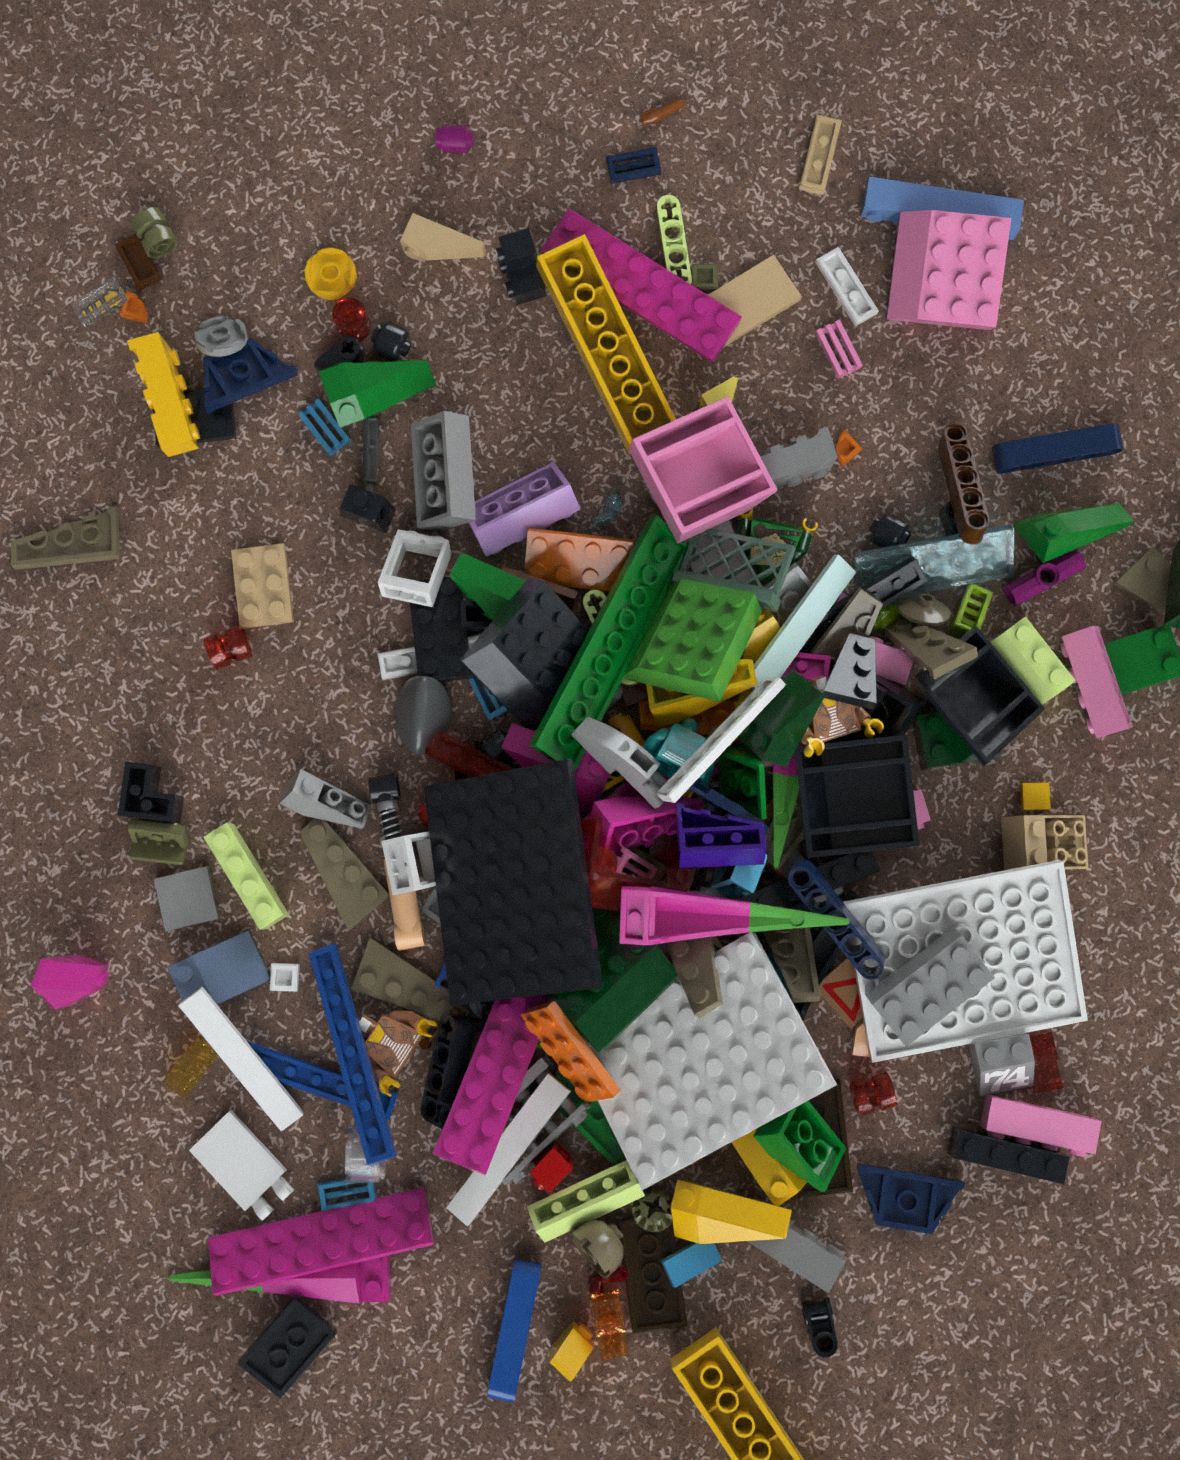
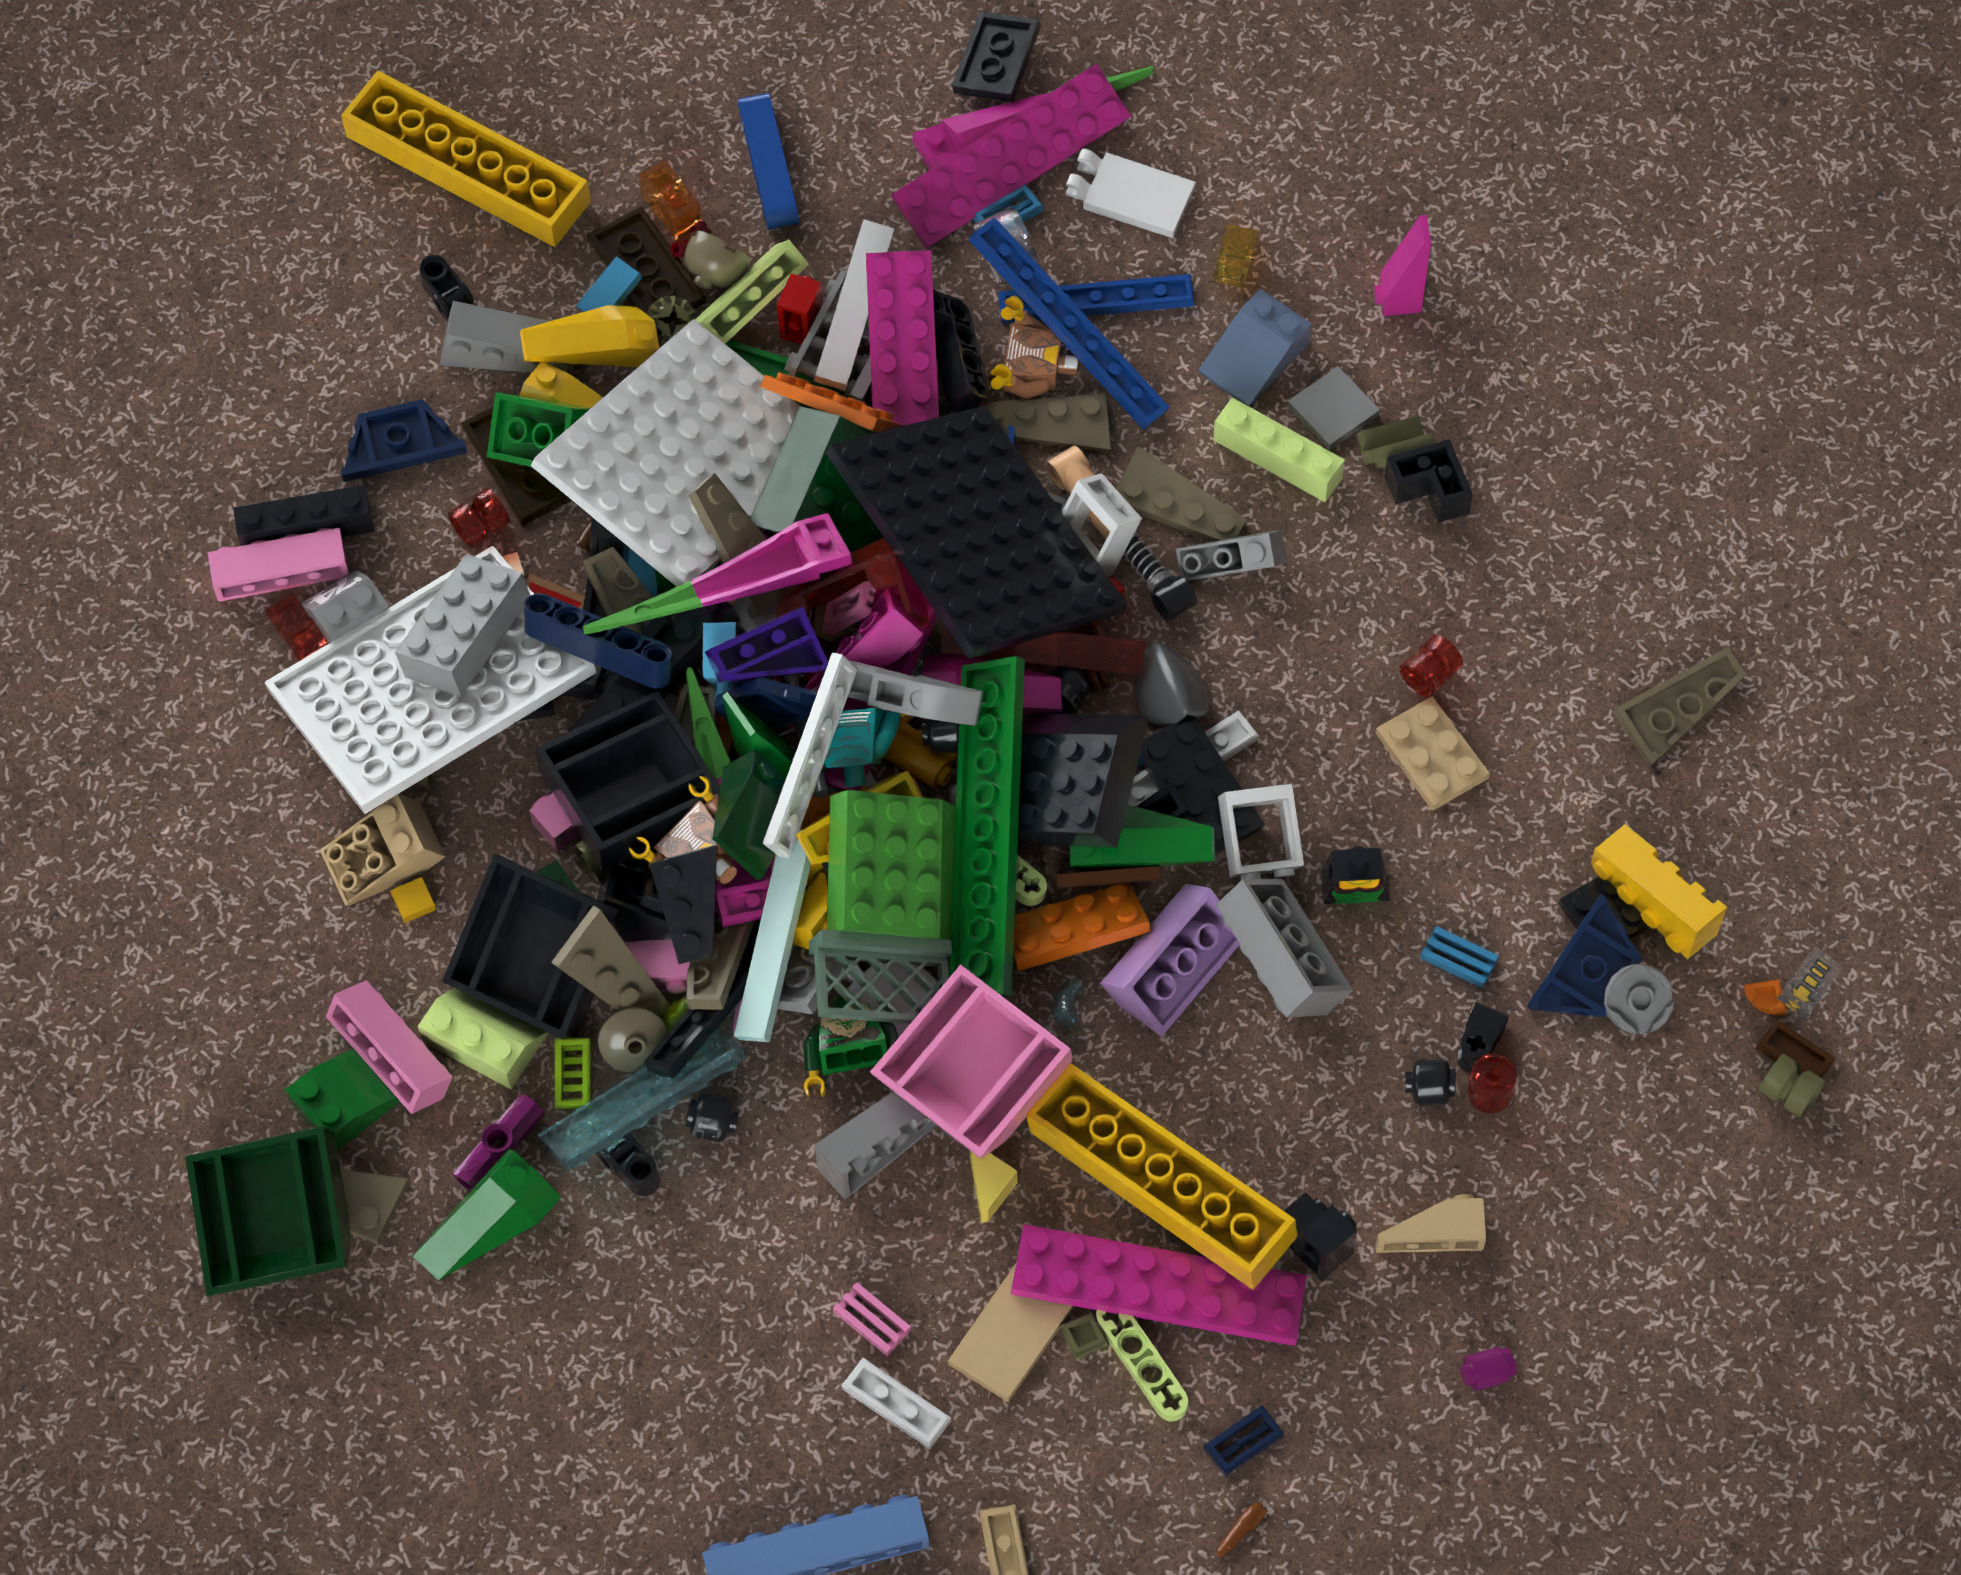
camera: 155 degrees right, 20 degrees down
white tile [178,987,304,1131] -> none
white tile [270,963,300,992] -> none
yellow tile [304,247,357,300] -> none
green wedge [319,359,436,428] -> none
dark grey piece [362,416,379,493] -> none
yellow slope [549,1321,594,1382] -> none
orange tile [835,430,863,467] -> none
bright pink slope [886,210,1011,330] -> none
reddish brown beam [938,423,989,545] -> none
dark blue beam [992,423,1124,474] -> none

